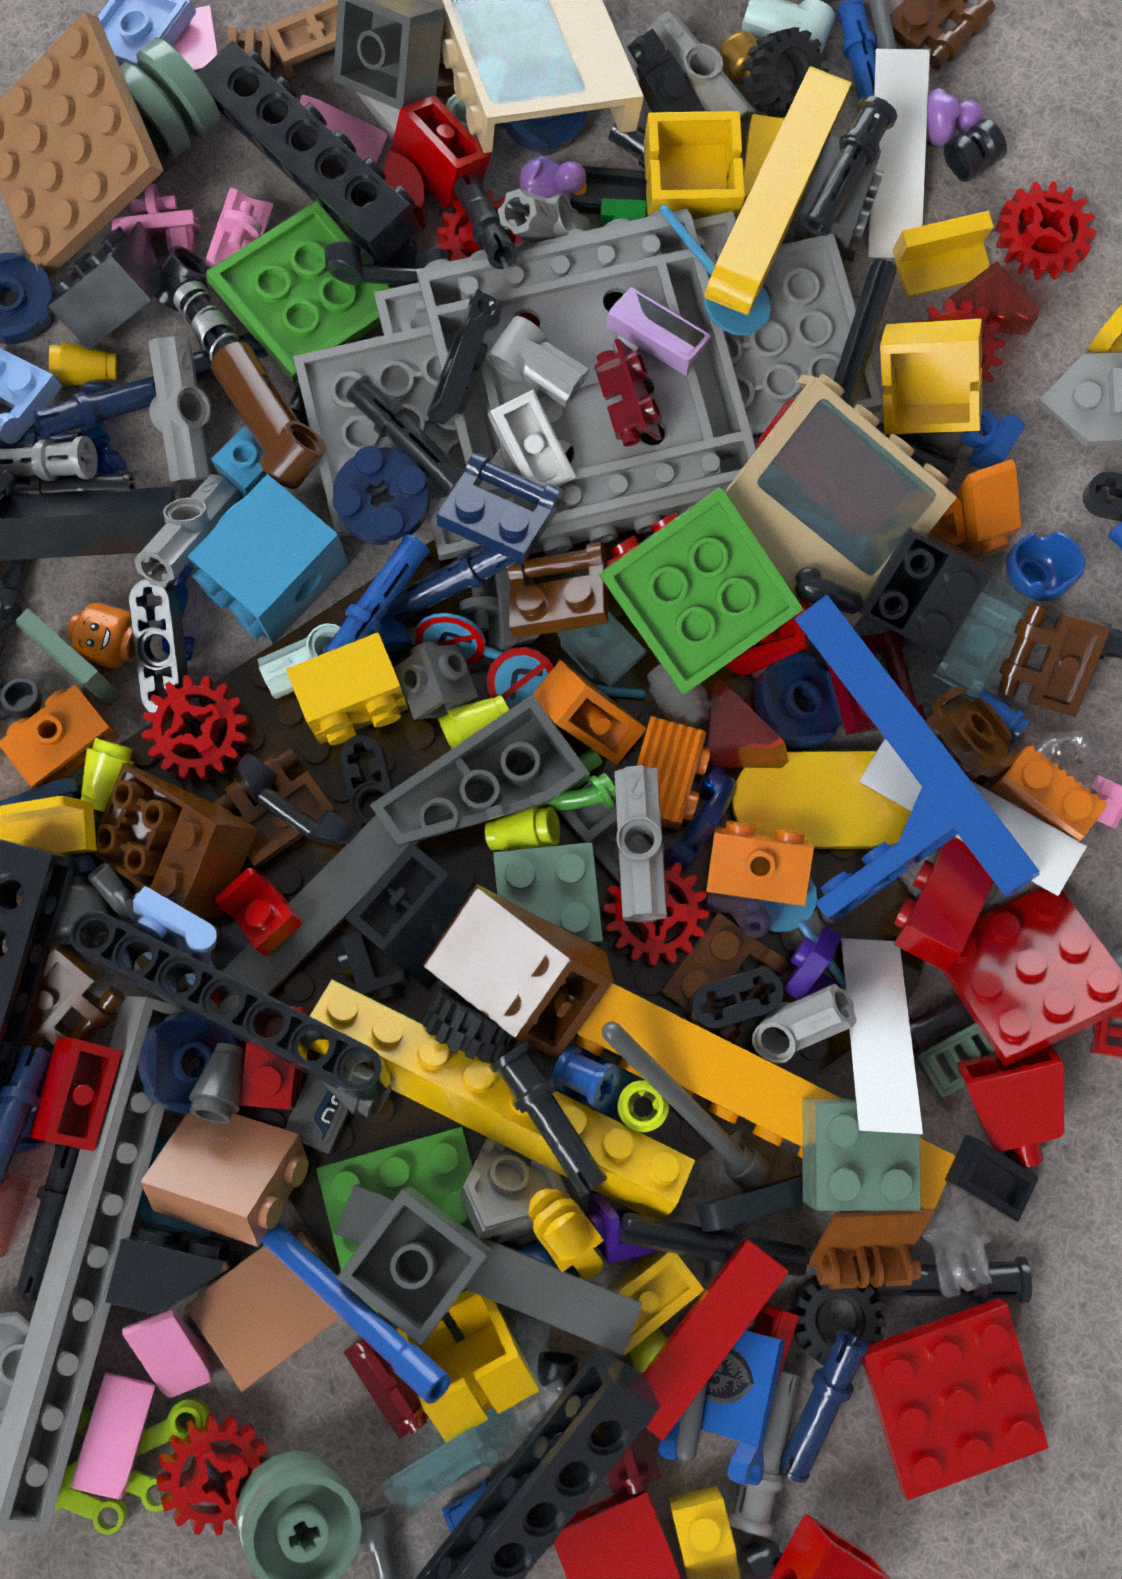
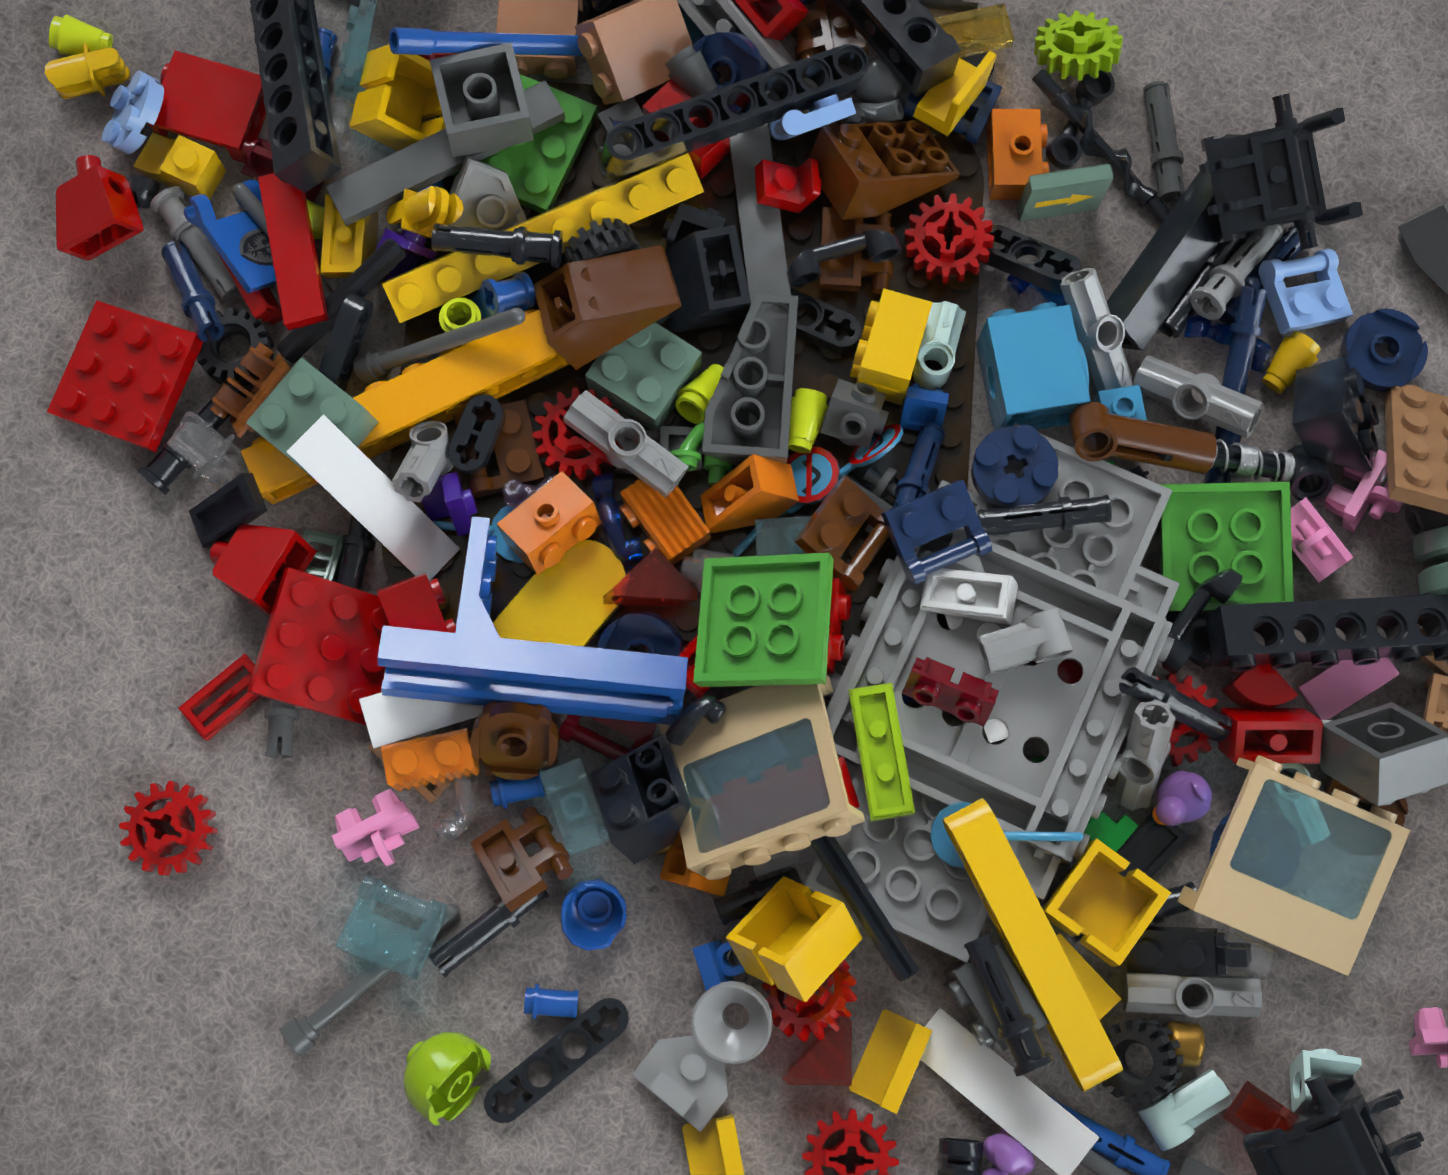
camera: 130 degrees right, 0 degrees up
orange head [67,602,136,670] -> none
neon yellow cone [80,738,134,812] -> none
blue pin [323,534,430,653] -> none
black hinge [427,289,503,425] -> none
black hinge [537,1351,579,1393] -> none
lavender slope [606,287,711,376] -> none
orange slope [955,459,1022,557] -> none
none -> light grey piece [691,981,773,1064]
none -> lime tile [848,683,915,822]

